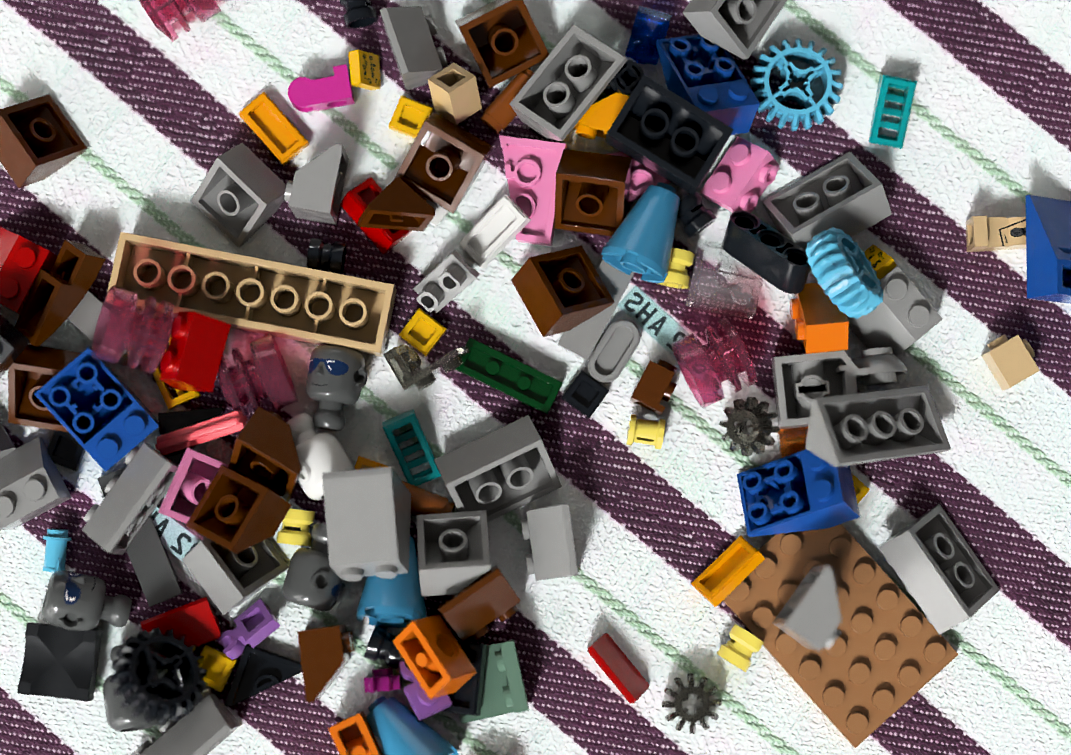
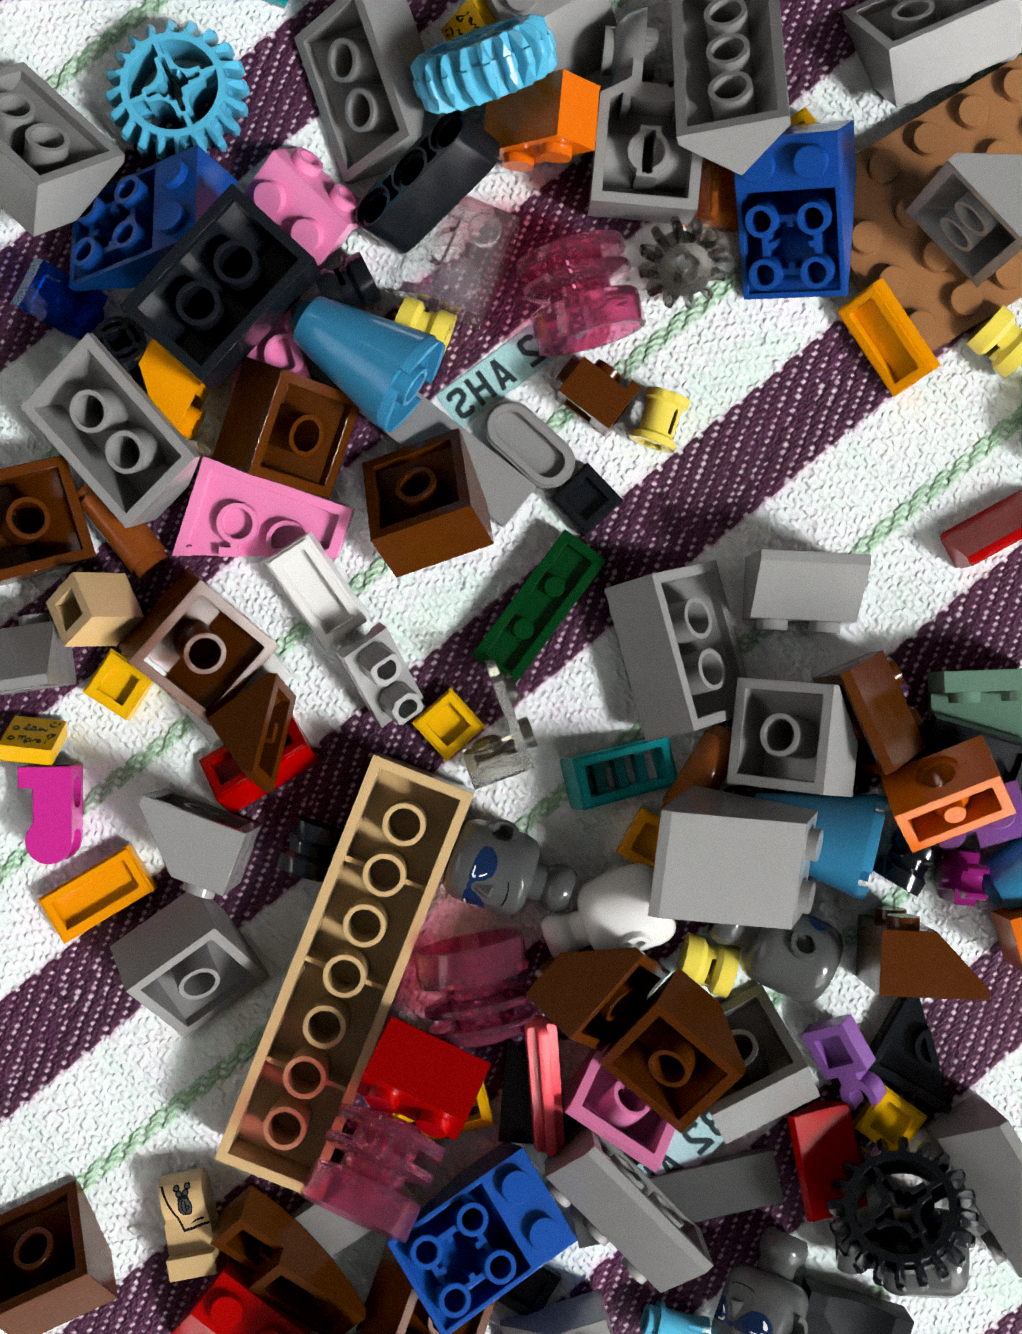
camera: 80 degrees left, 5 degrees up
none -> tan leg [159,1168,227,1283]

